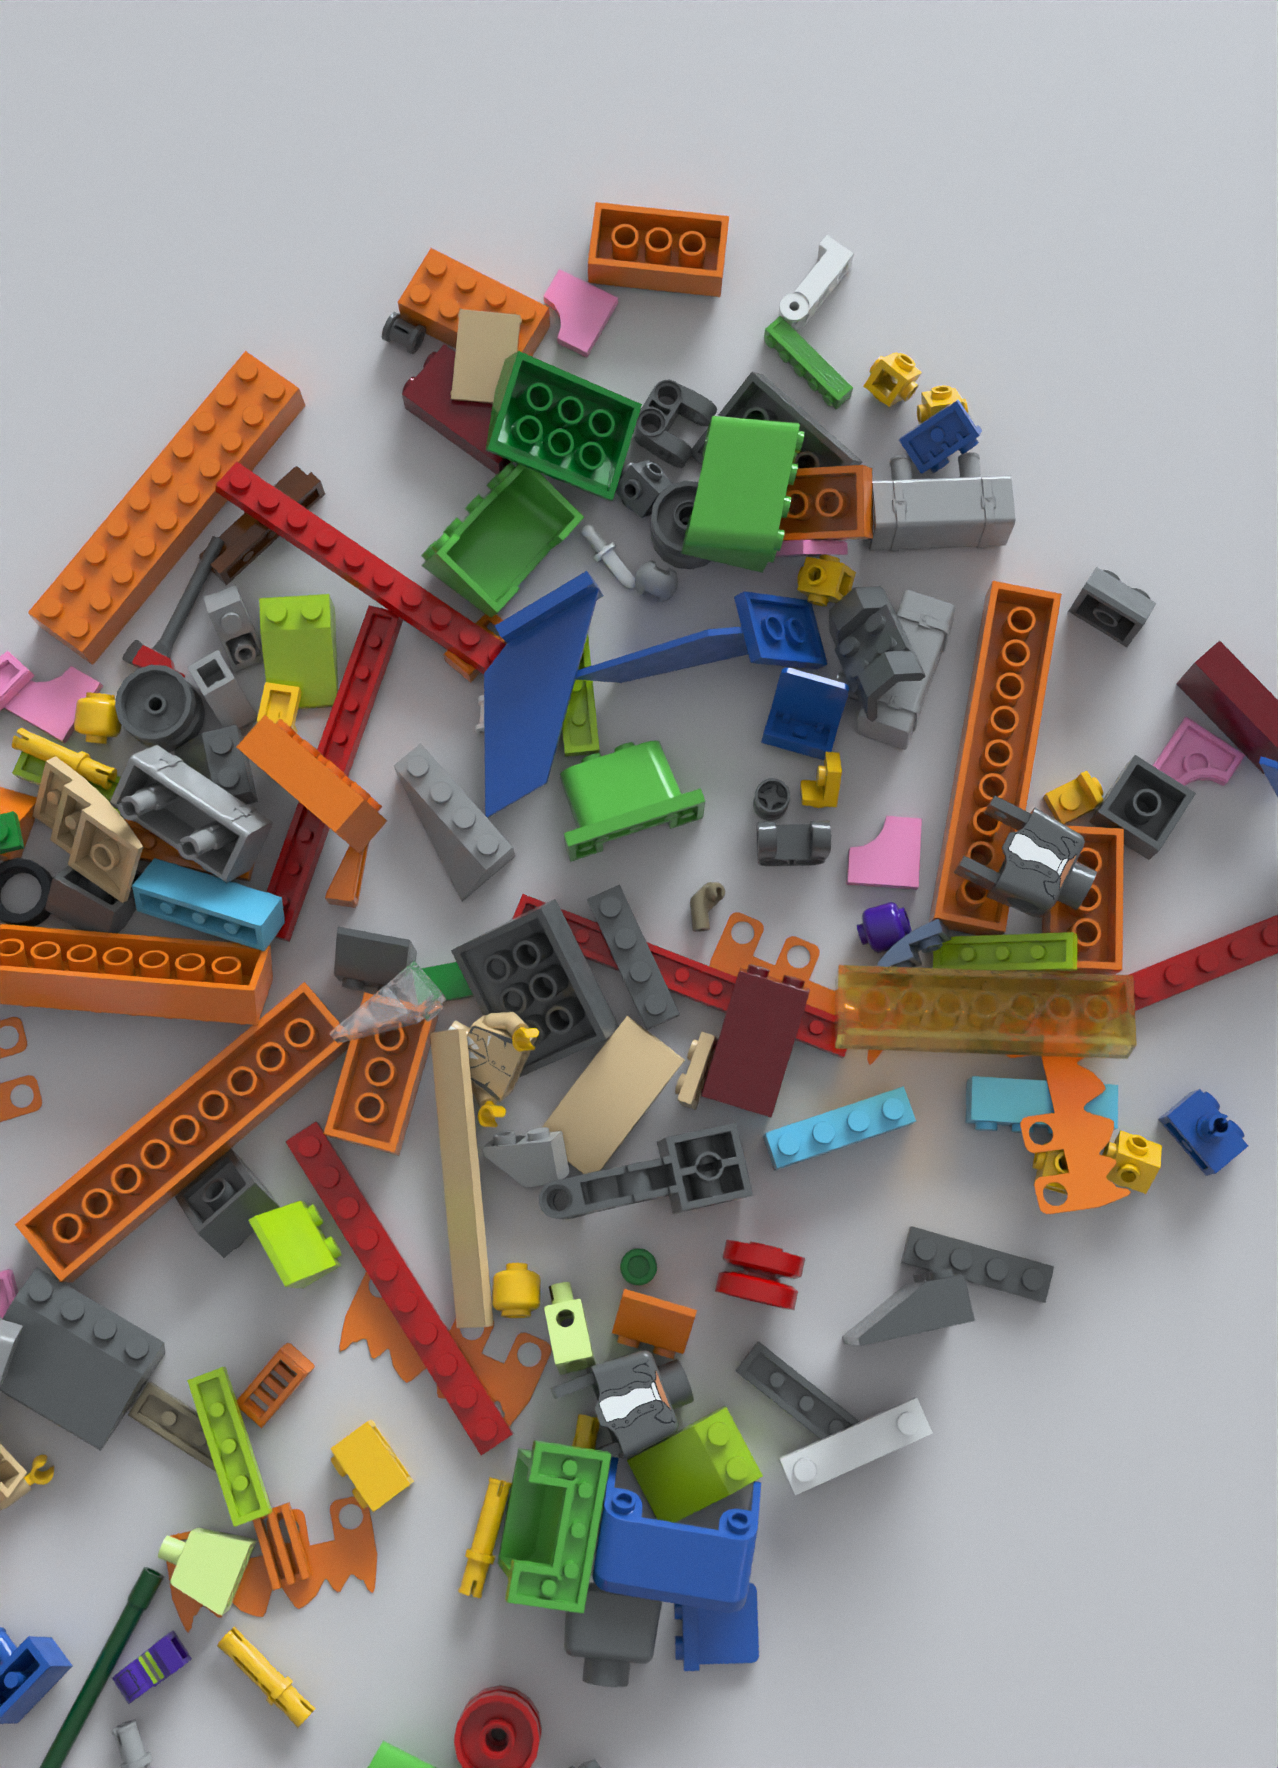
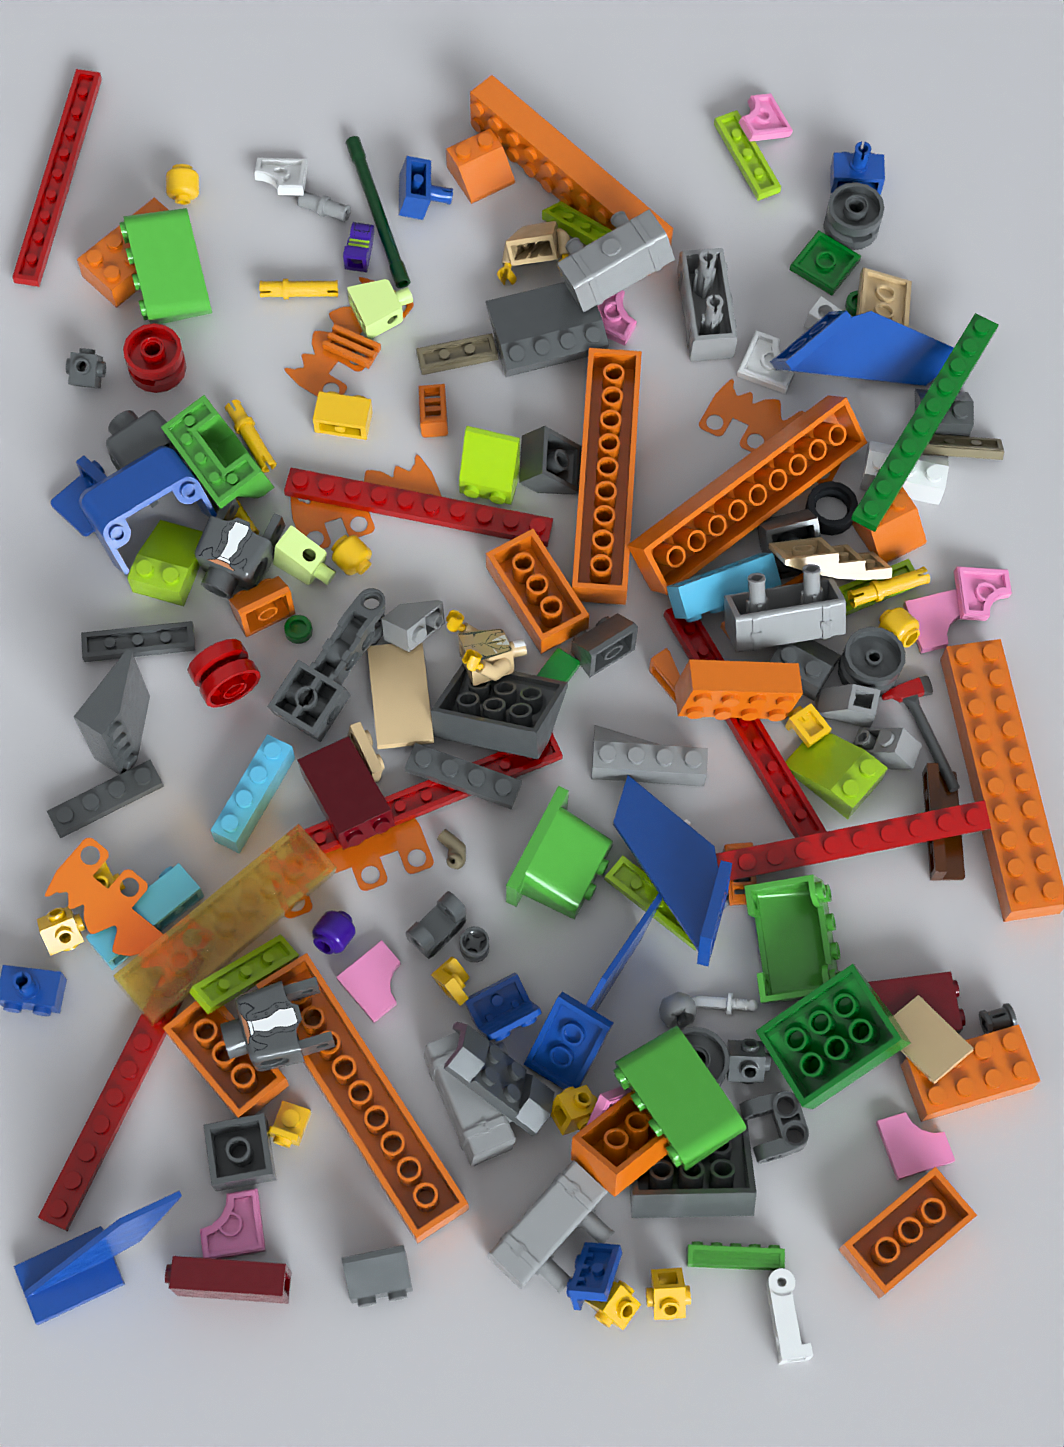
camera: 135 degrees right, 10 degrees down
lime plate [187,1366,273,1527] -> none
clear slope [329,961,446,1044] -> none
tan tile [430,1029,494,1328] -> none
white plate [779,1397,933,1495] -> none
sand blue slope [877,919,952,978] -> none

